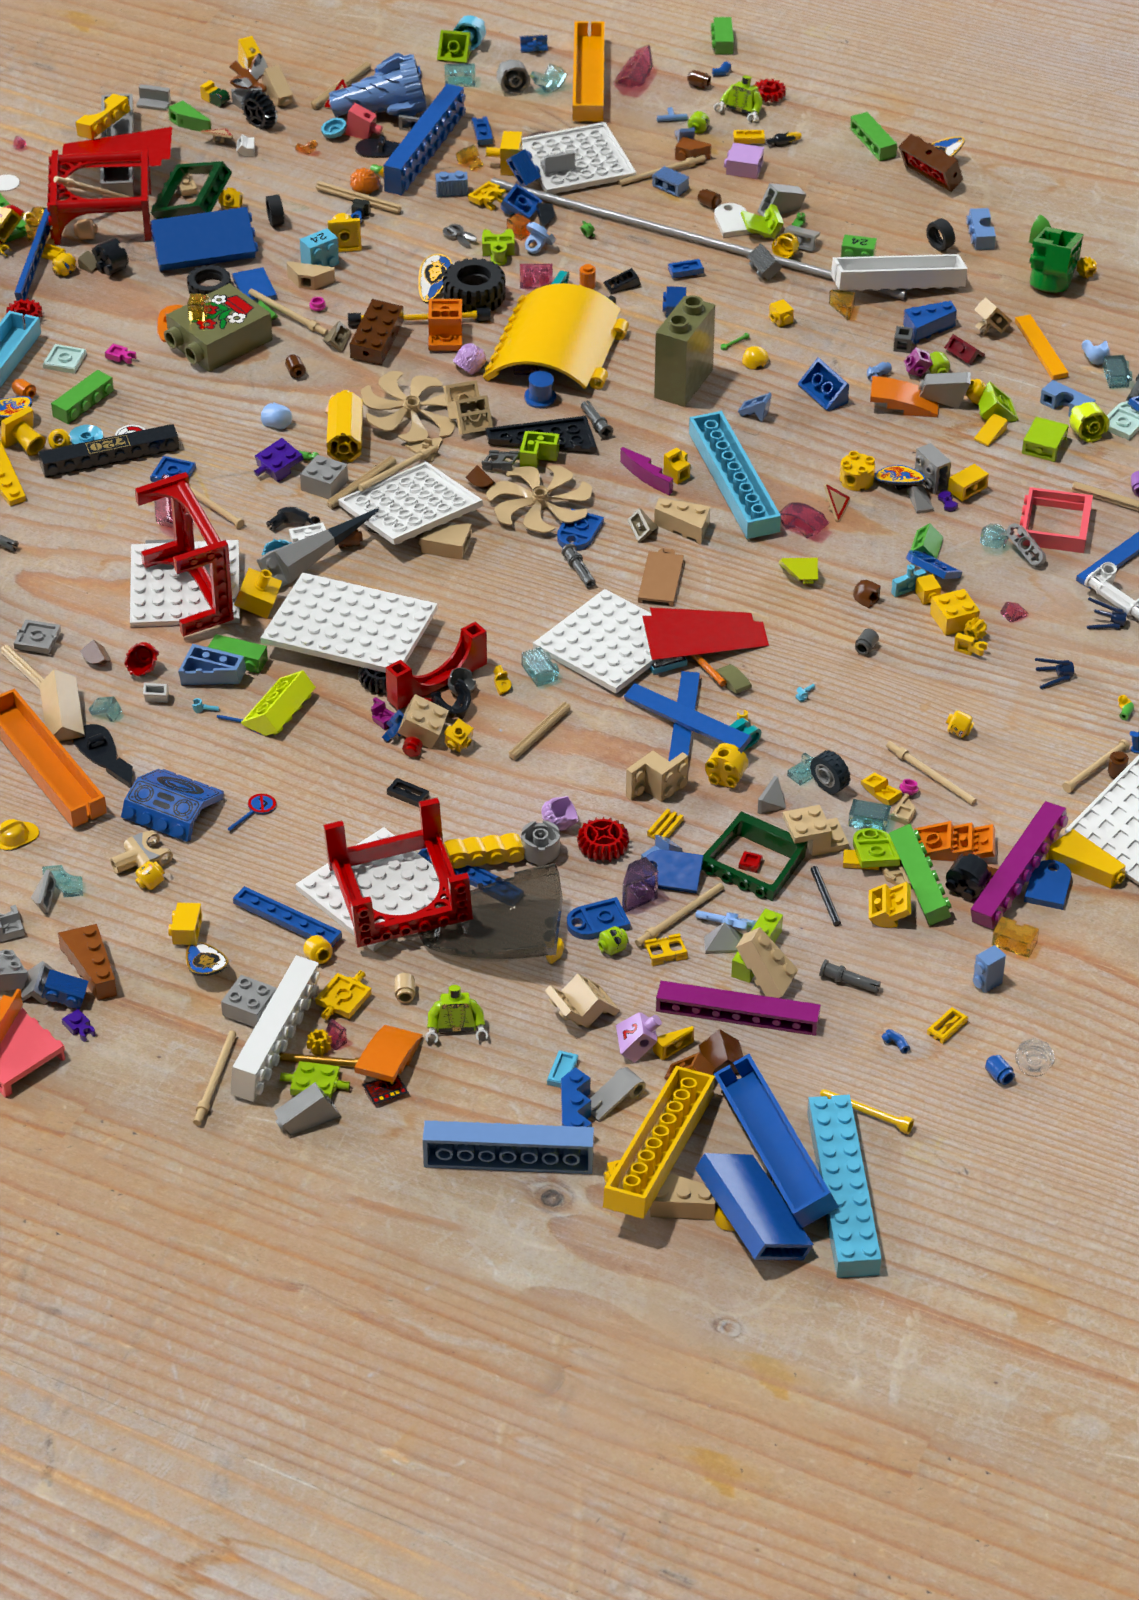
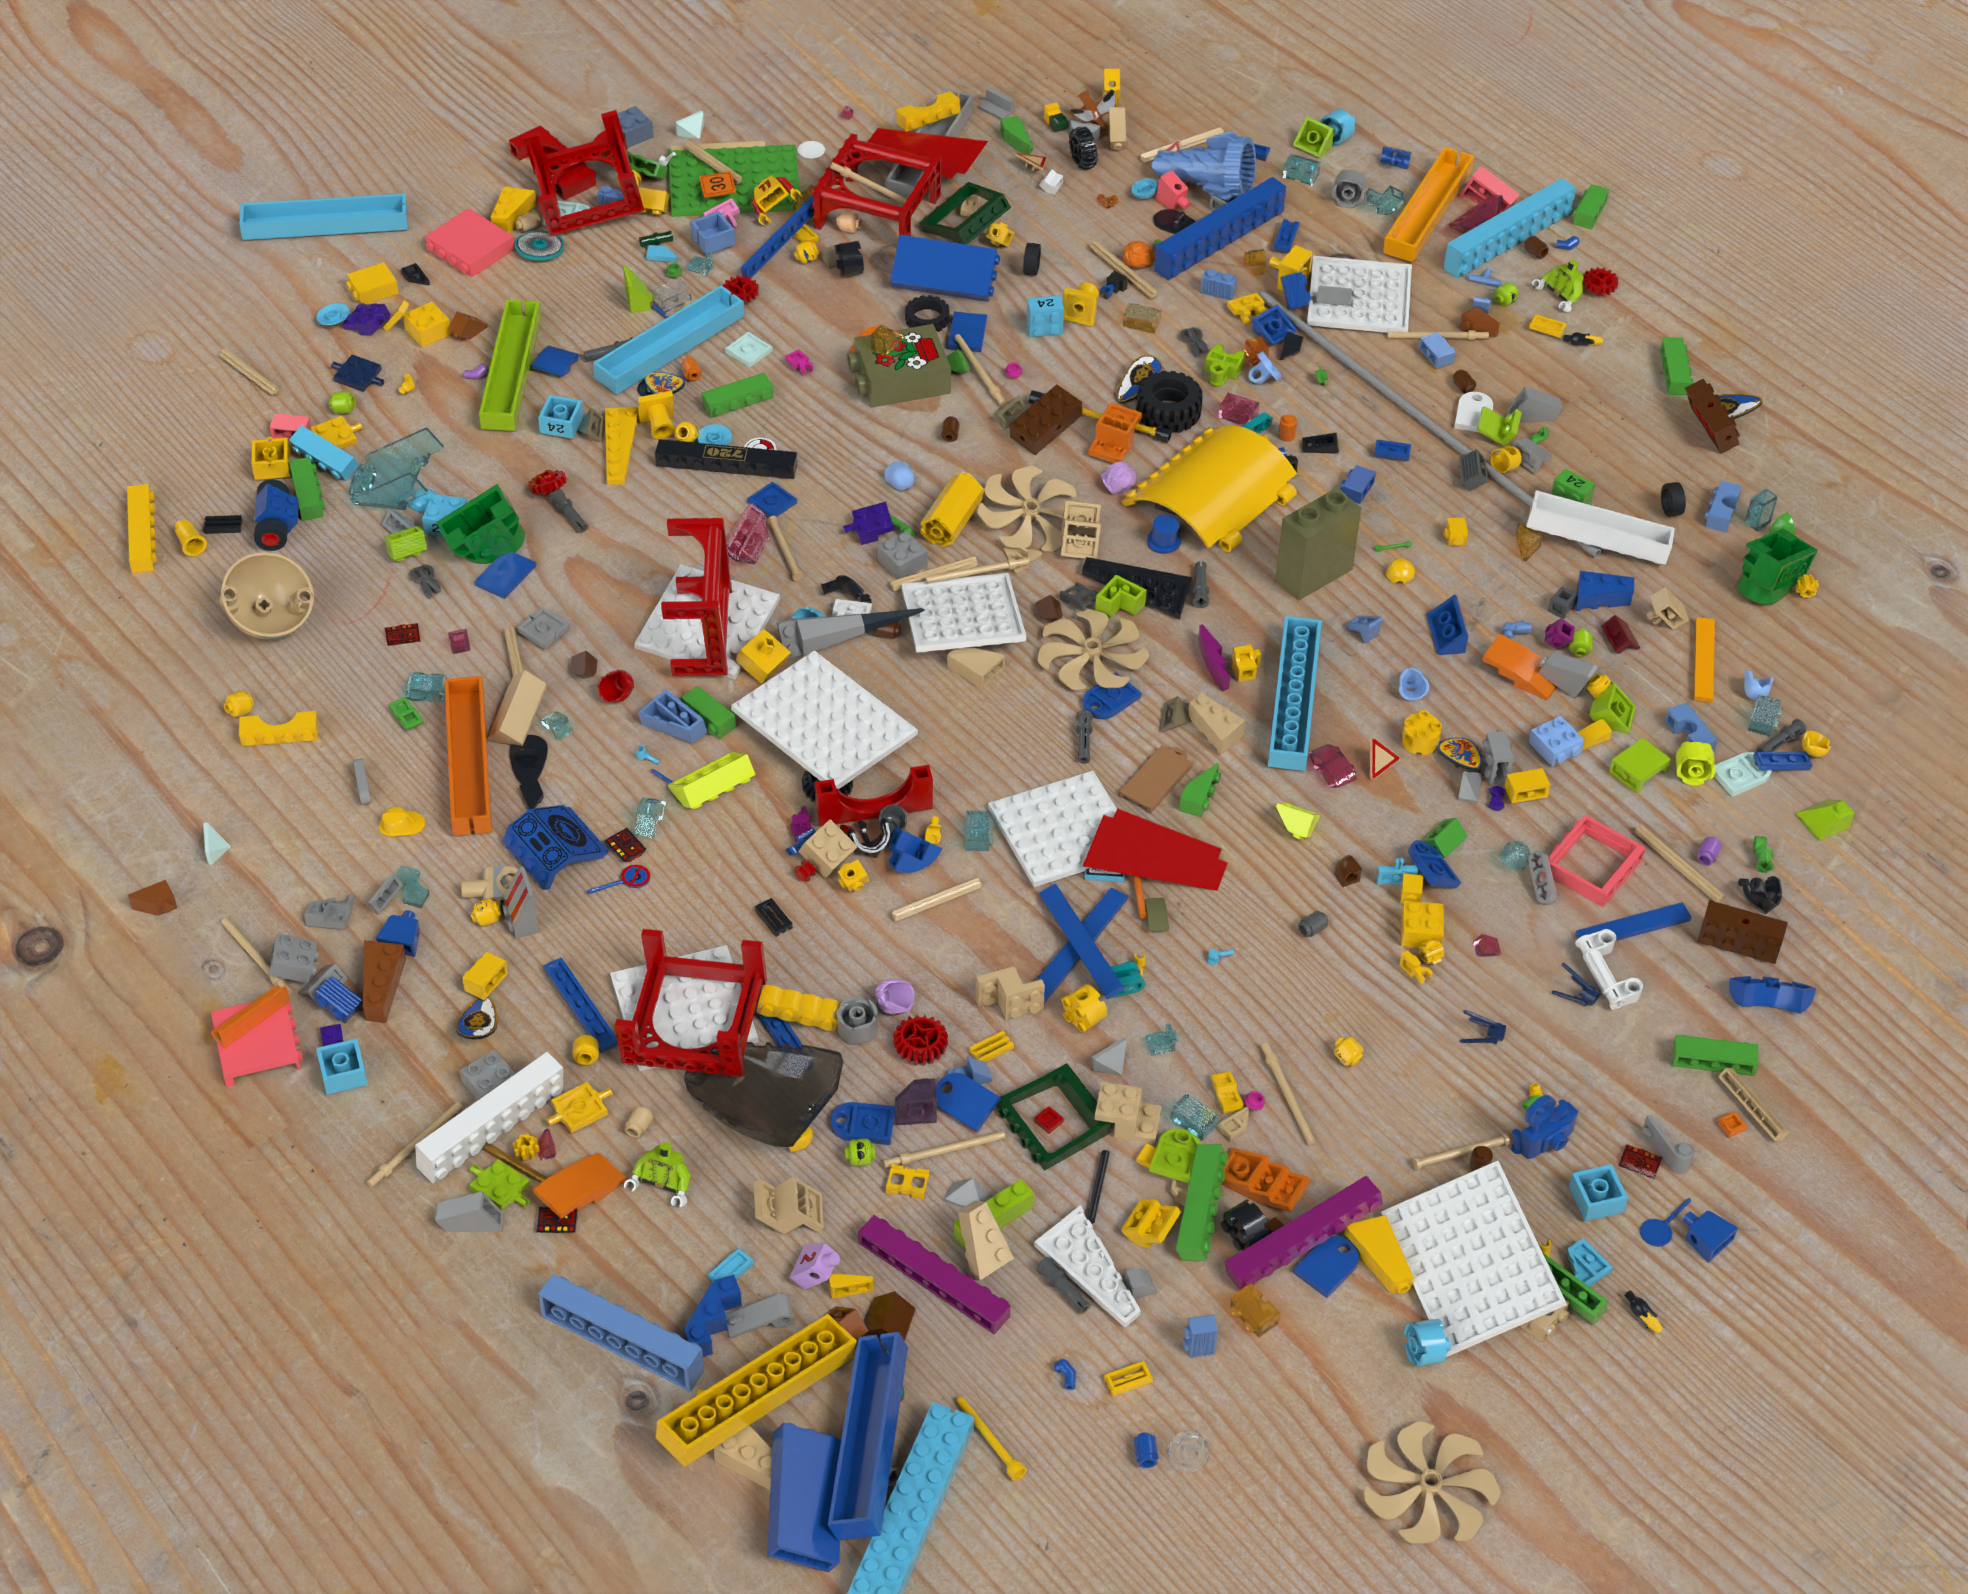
camera: 25 degrees right, 5 degrees up
white piece [143,683,169,703] -> none
tan slope [286,261,335,290] -> none
light blue piece [695,910,757,929] -> none
lavender piece [724,143,764,179] -> none
black wheel [810,750,851,794] -> none
none -> medium azure brick [316,1039,368,1095]
none -> blue torso [376,910,420,957]
none -> light grey slope [502,866,539,939]
none -> piece [604,828,646,862]
none -> clear light blue brick [634,797,666,838]
none -> blue brick [889,827,943,873]
none -> white wing [1034,1205,1141,1327]
none -> clear yellow brick [1123,303,1161,334]
none -> light grey brick [1125,1268,1156,1299]
none -> bright green slope [1179,763,1221,817]
none -> light blue hair [1399,667,1429,701]
none -> medium azure piece [1444,178,1576,279]
none -> coral wedge [1459,166,1520,213]
none -> light blue brick [1529,716,1584,767]
none -> clear light blue brick [1745,489,1777,531]

